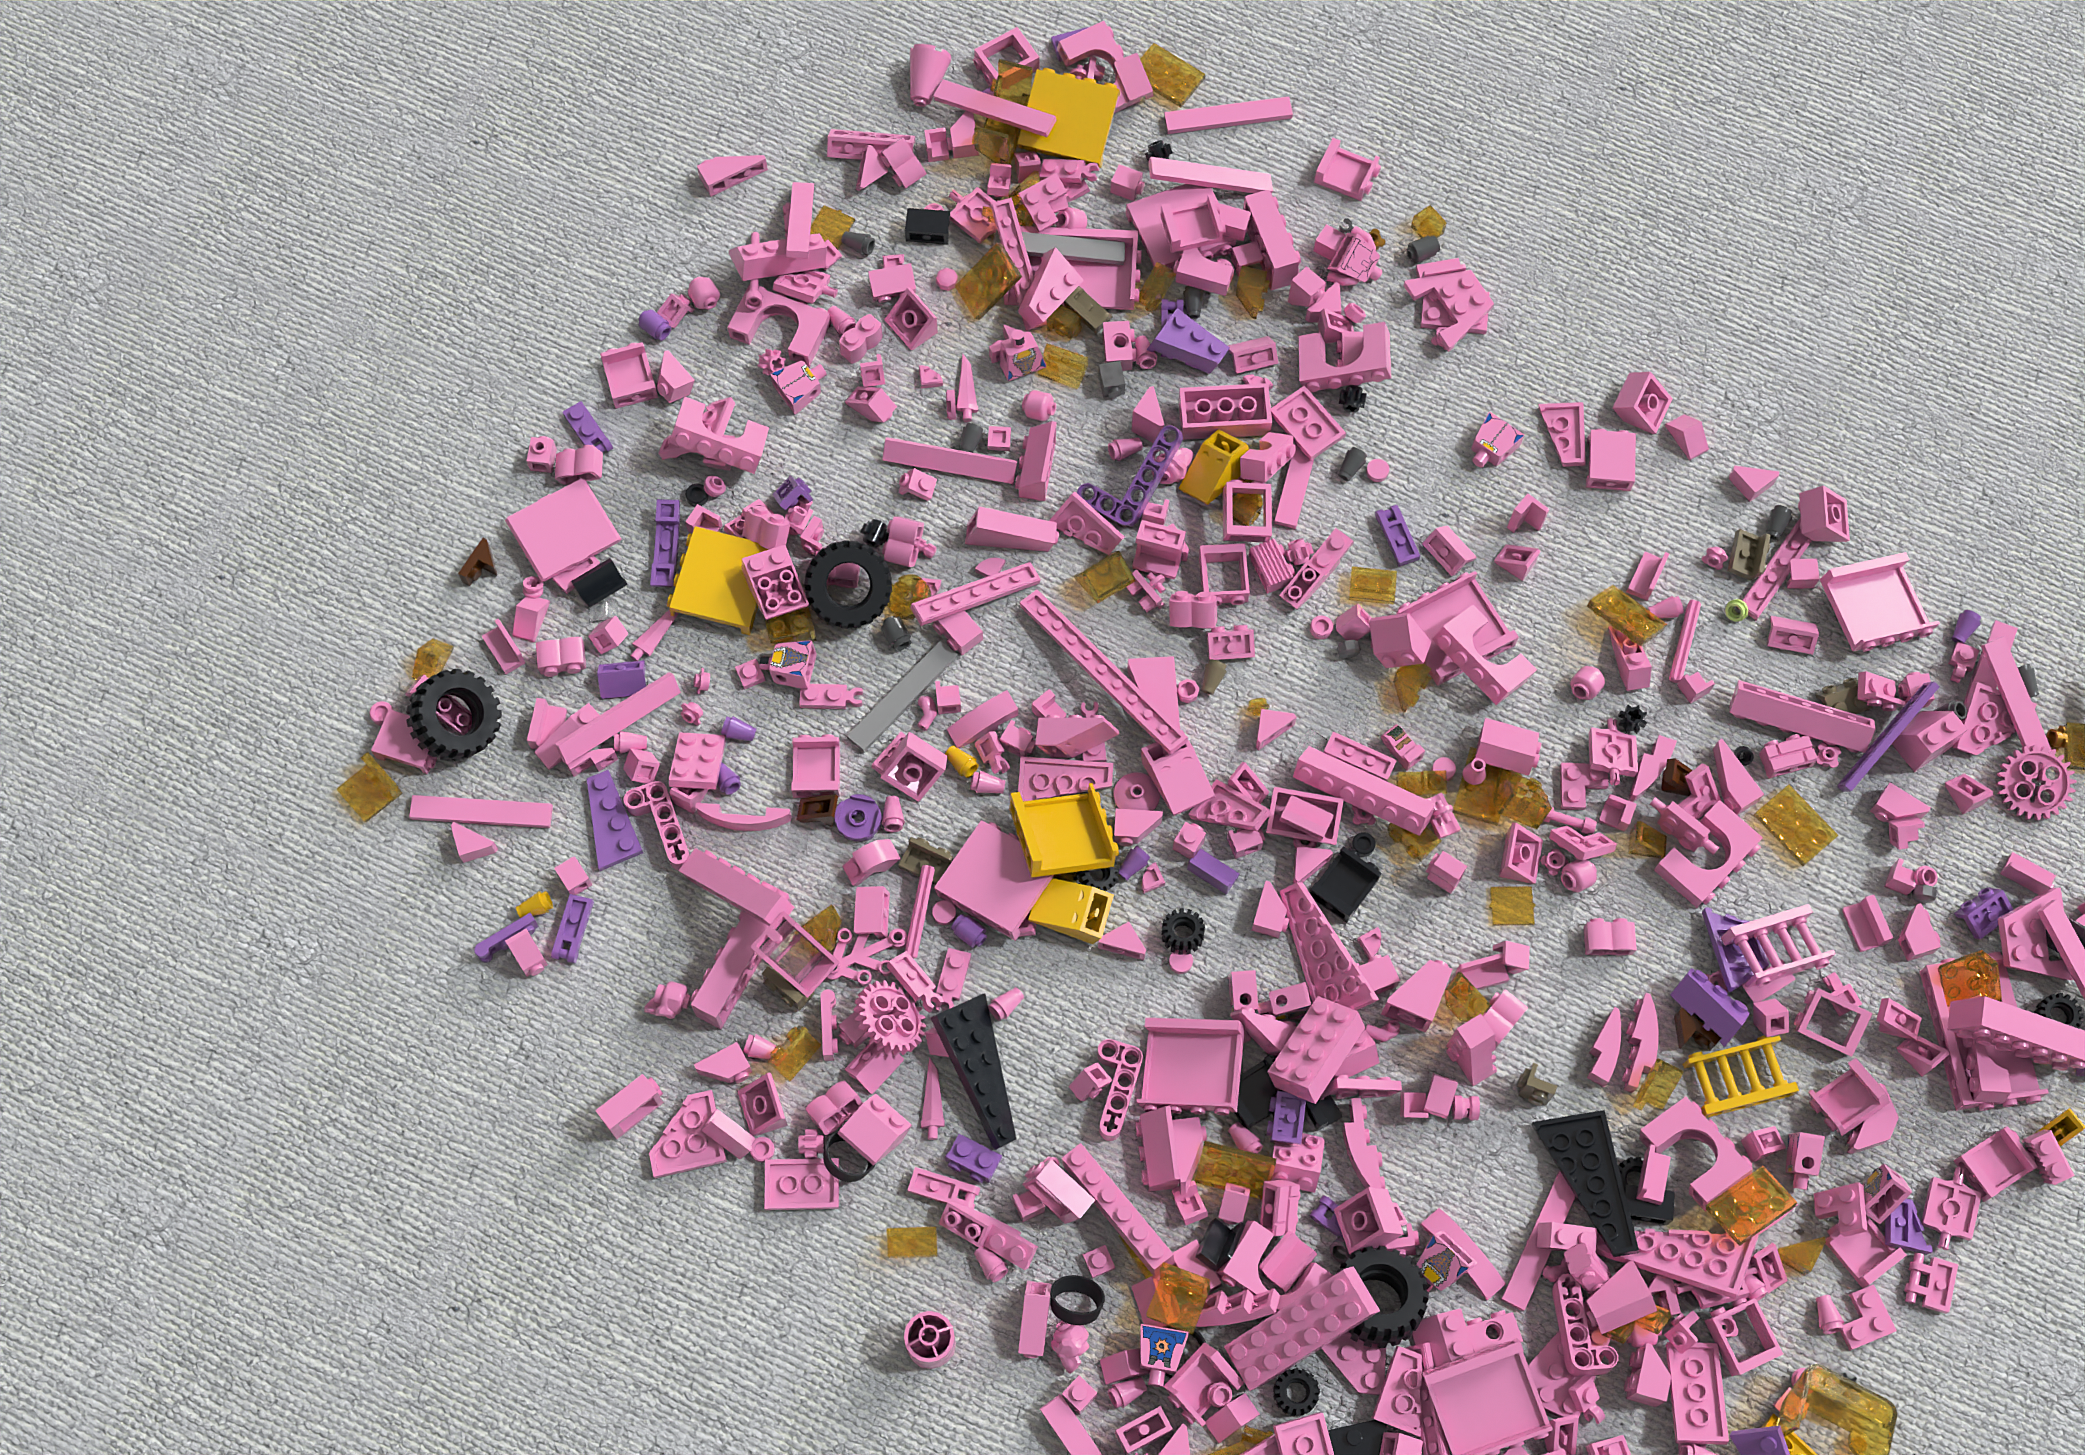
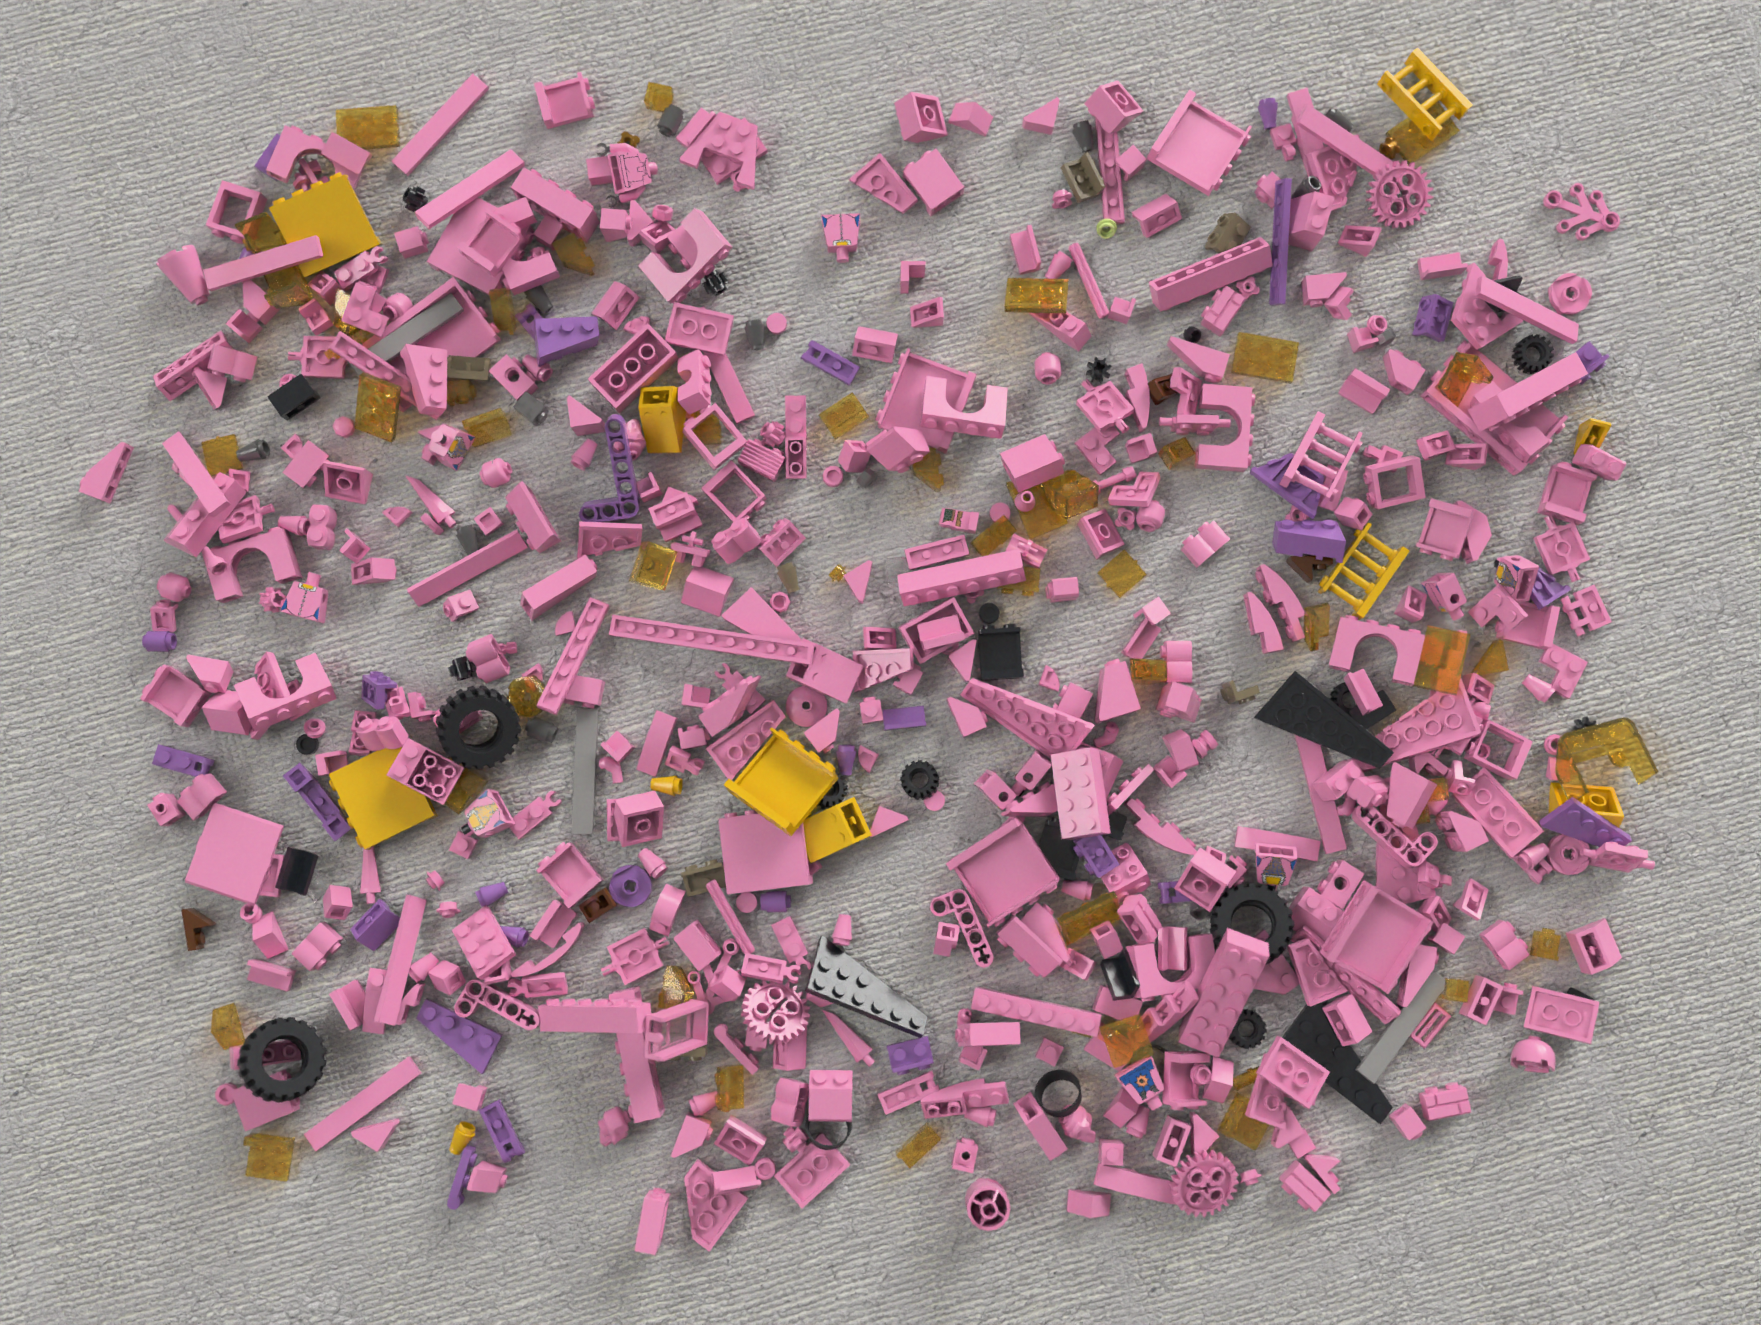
camera: 40 degrees left, 15 degrees up
bright pink cone [970,771,1005,794] -> none
bright pink bracket [1858,671,1905,711] -> none
none -> bright pink slope [202,690,251,735]
none -> bright pink plate [508,972,568,998]
none -> bright pink panel [530,899,577,948]
none -> bright pink plate [601,928,669,985]
none -> bright pink slope [681,566,734,617]
none -> bright pink panel [708,965,746,1002]
none -> bright pink brick [951,1137,978,1173]
none -> bright pink slope [1066,1189,1111,1218]

